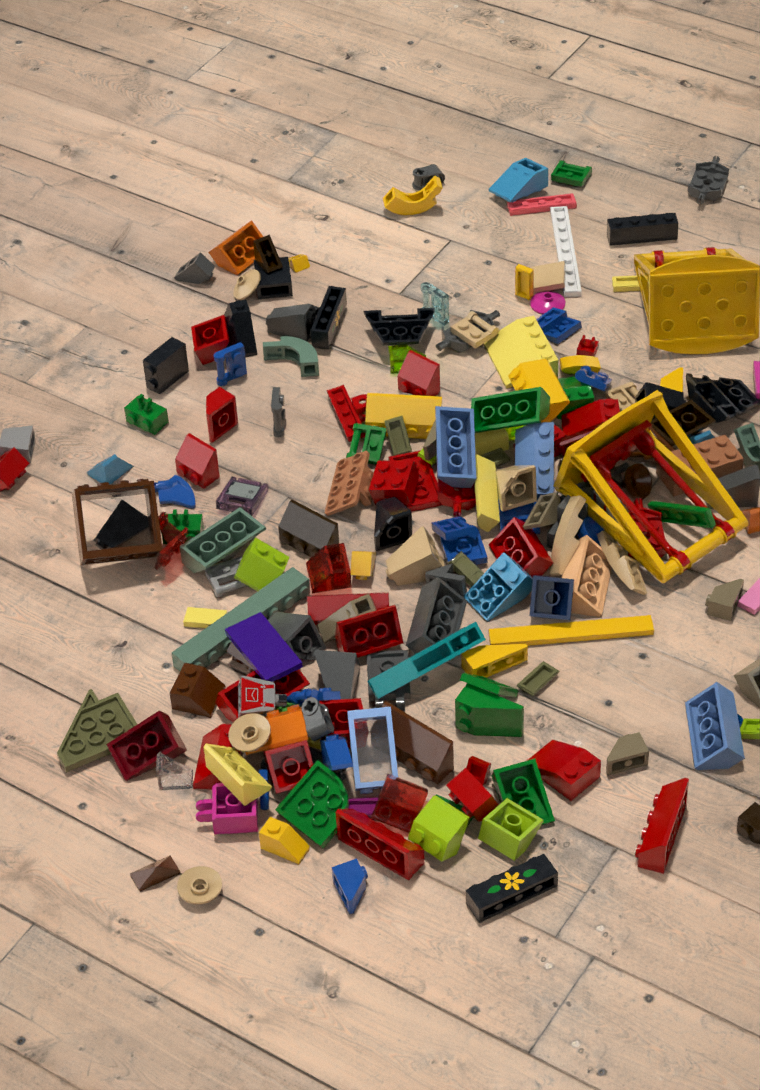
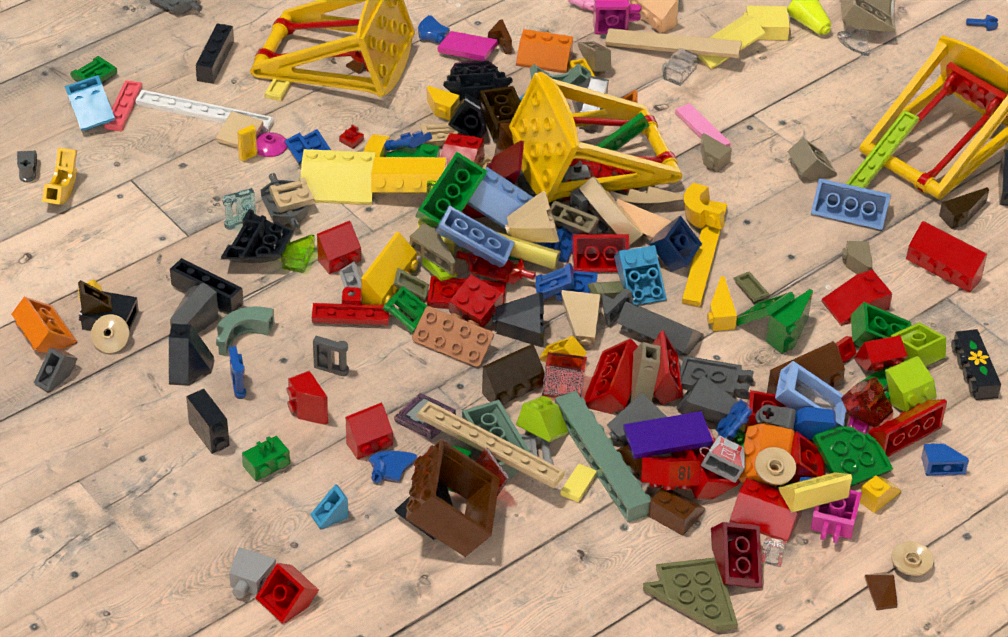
camera: 75 degrees left, 0 degrees up
red slope [191,315,229,365] -> none
teal slope [367,622,486,699] -> none
none -> tan tile [417,401,565,488]
none -> red brick [641,456,701,490]
none -> yellow arch [684,182,725,229]

